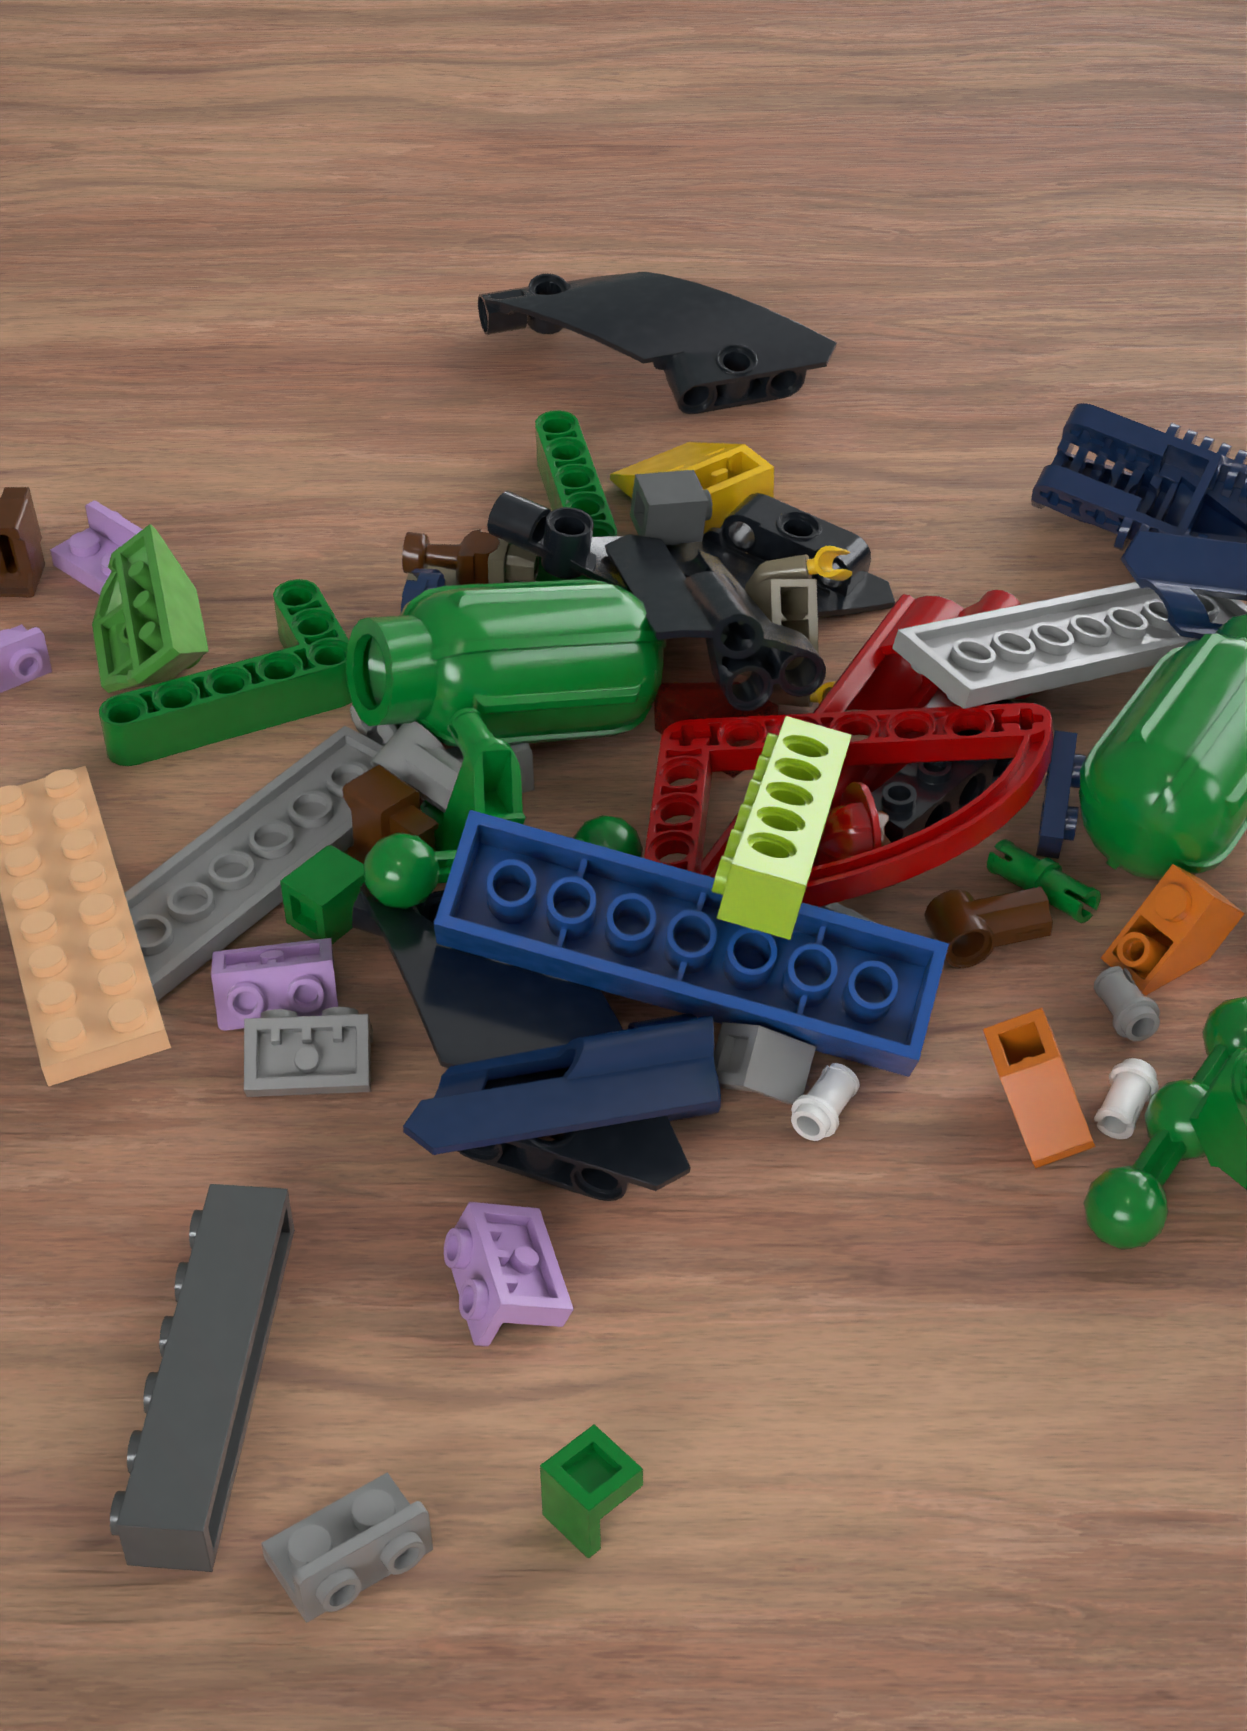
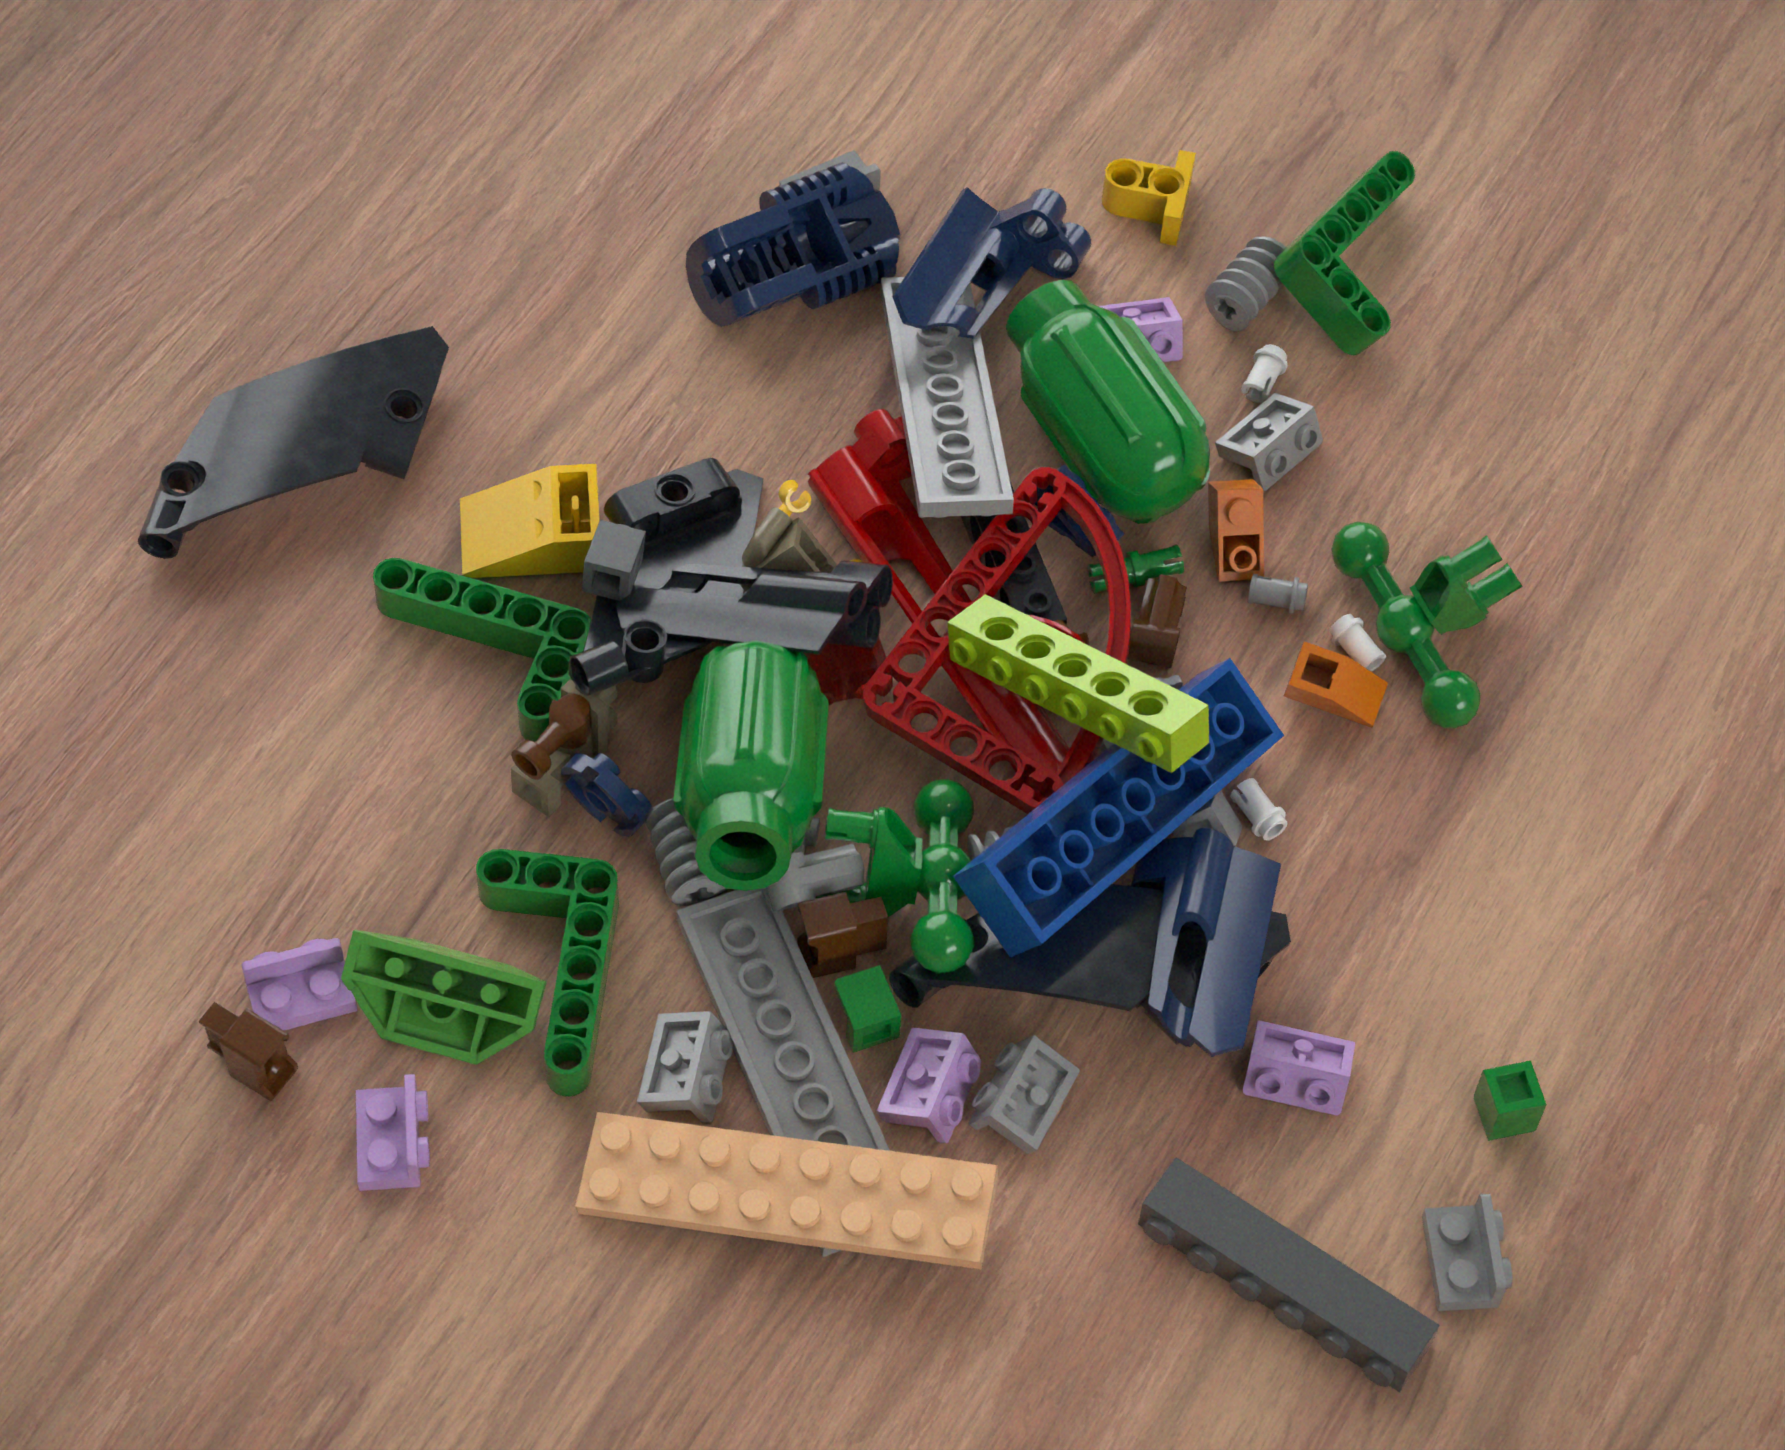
camera: 65 degrees left, 15 degrees up
none -> light grey bracket [637,1011,733,1123]

